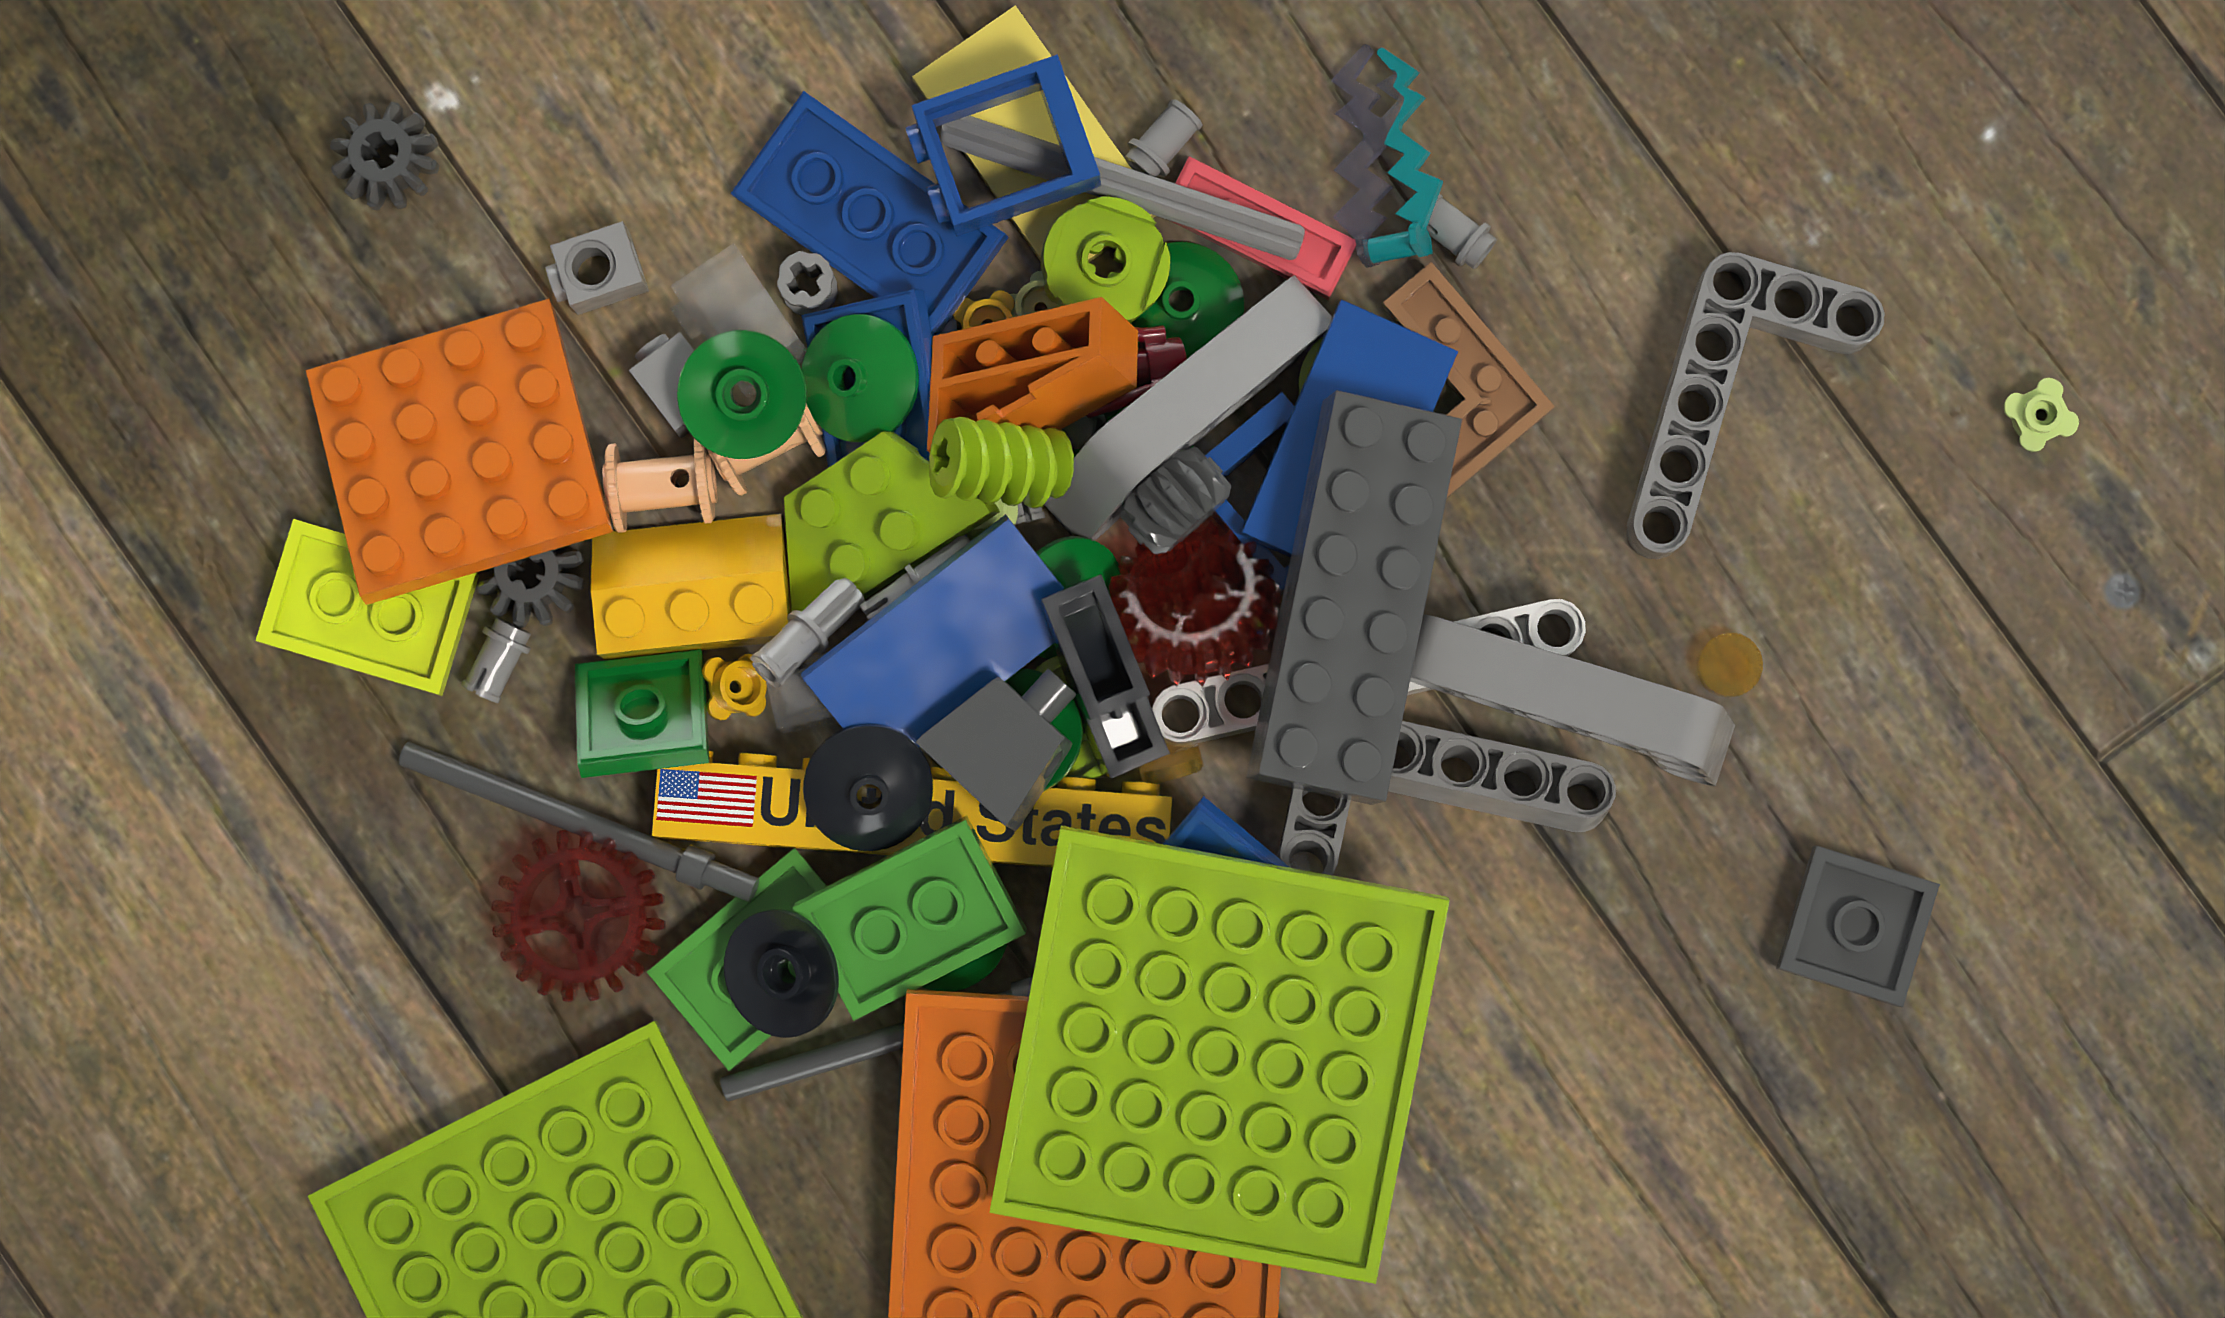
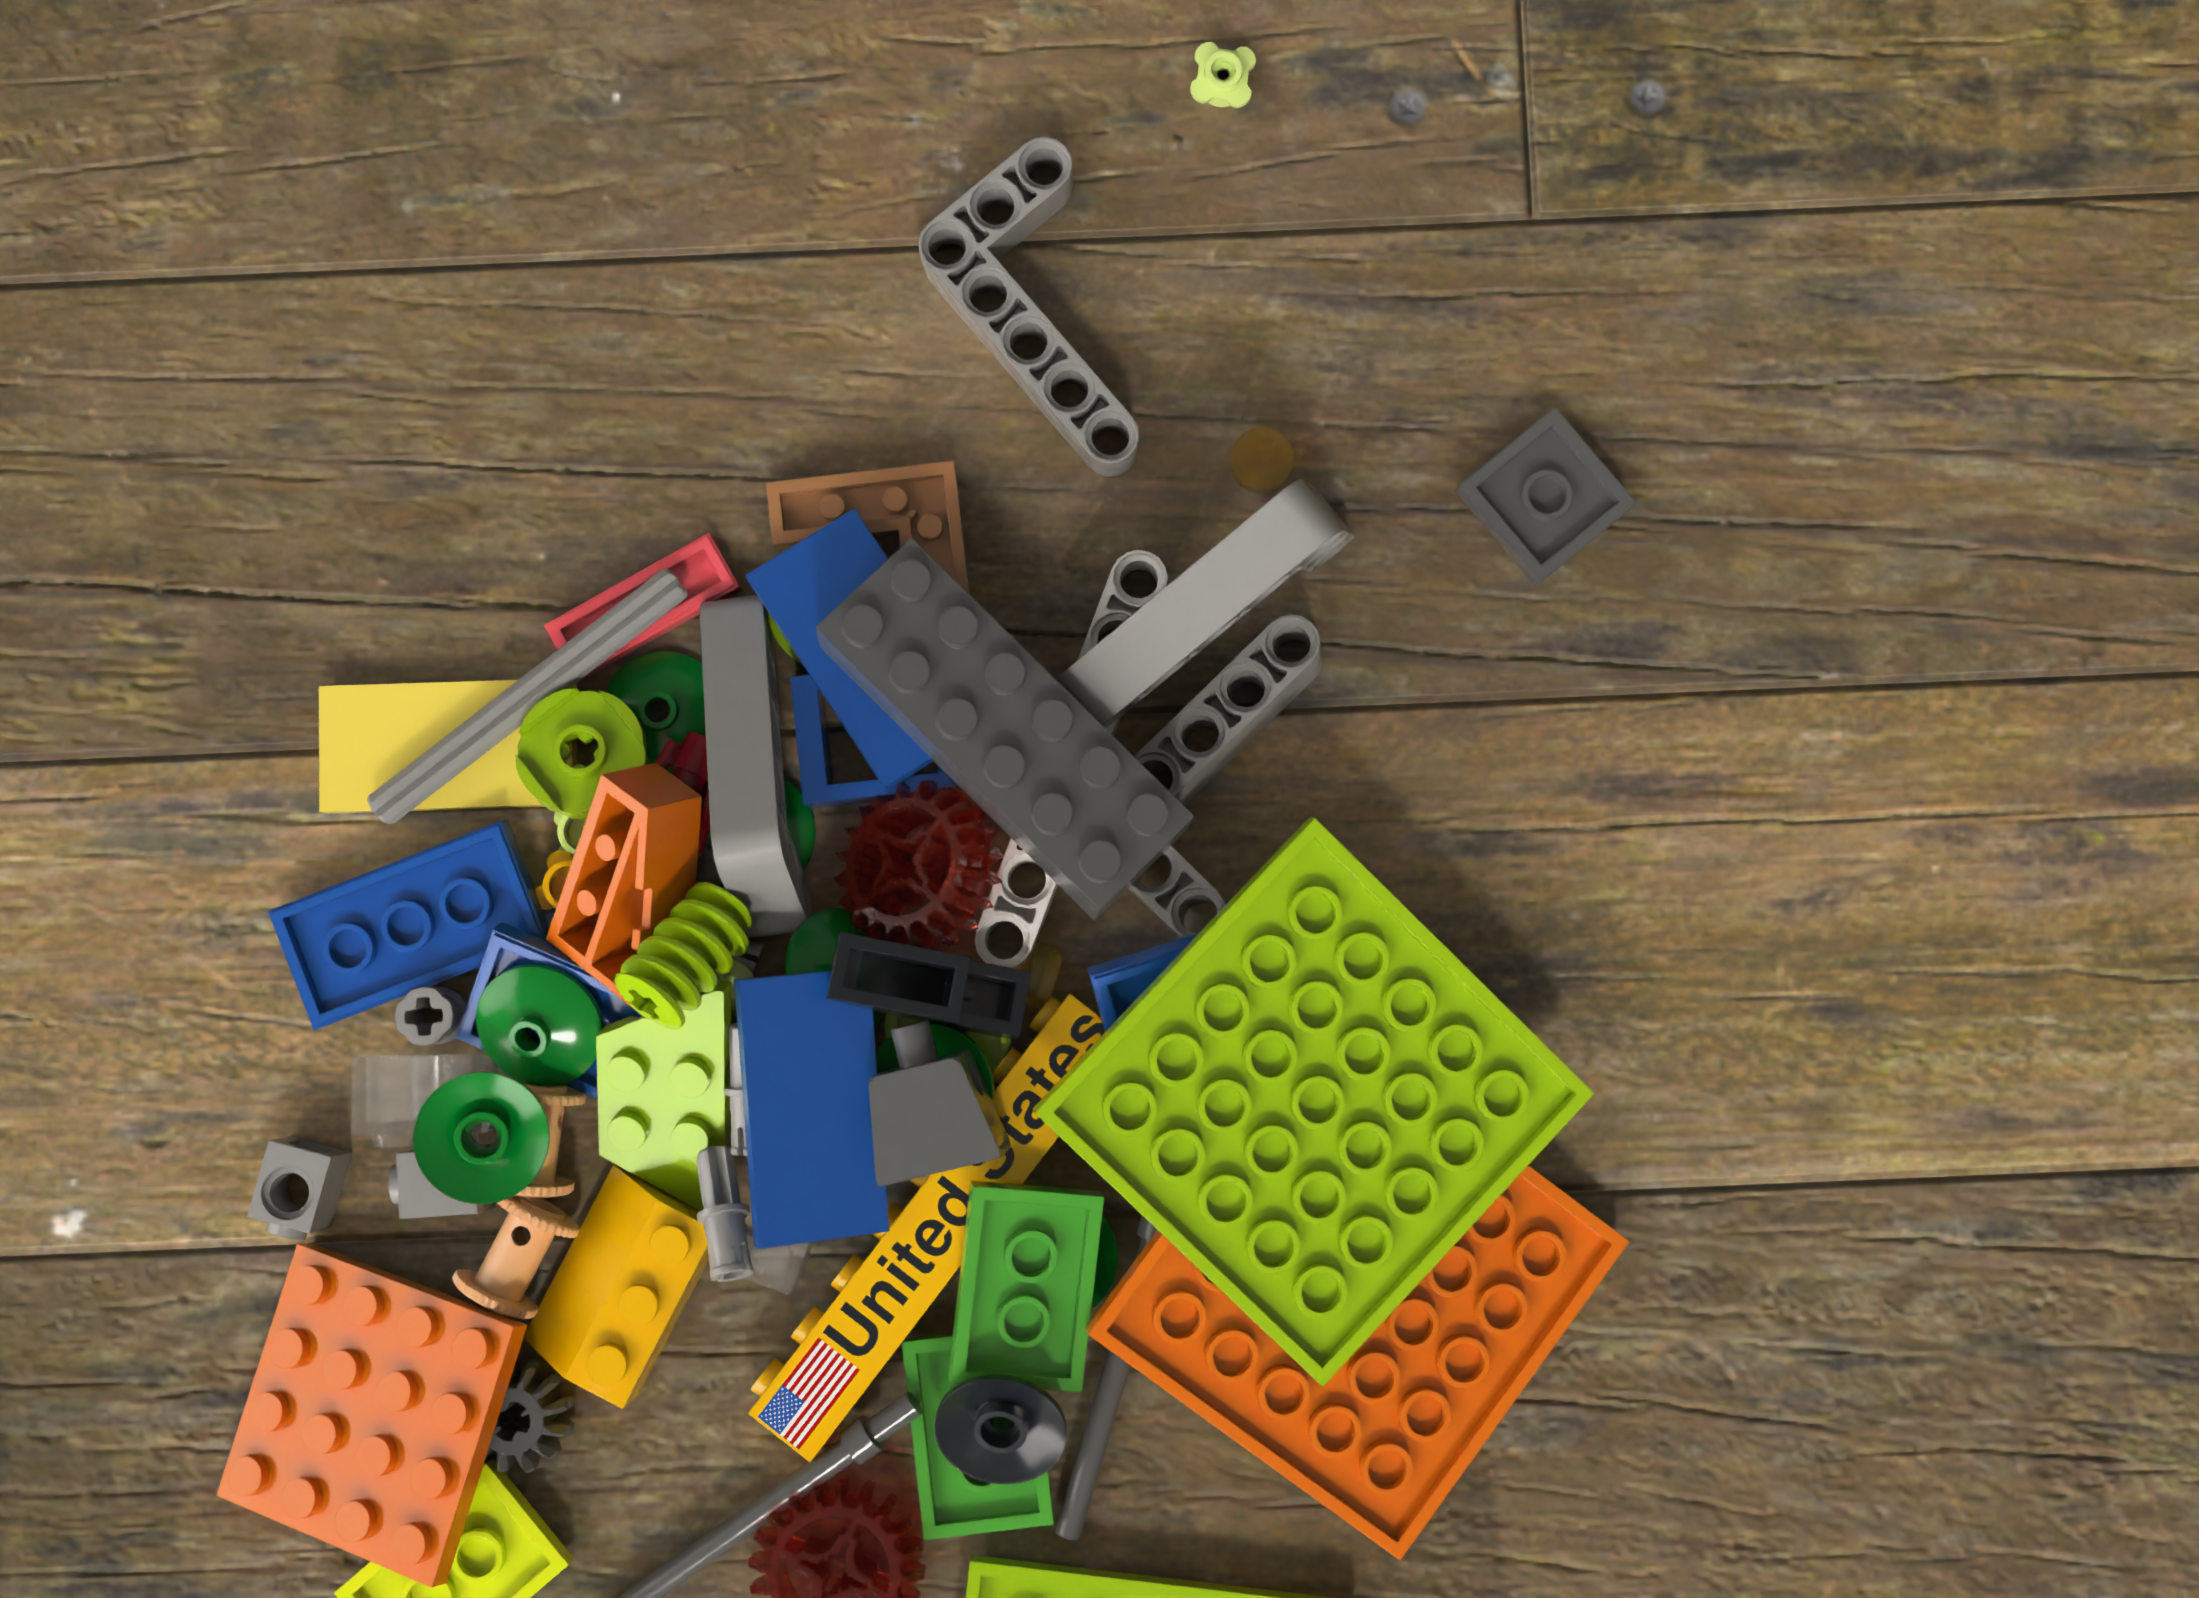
camera: 55 degrees left, 0 degrees up
dark grey gear [330,102,439,210] -> none
light grey pin [461,617,531,703] -> none
green tile [575,649,709,778] -> none
yellow plate [702,654,767,720] -> none
black dish [803,724,933,851] -> none
blue window [905,54,1101,237] -> none
dark grey gear [1120,447,1231,554] -> none
light grey pin [1124,99,1203,177] -> none
piece [1331,44,1443,268] -> none
light grey pin [1427,193,1497,269] -> none

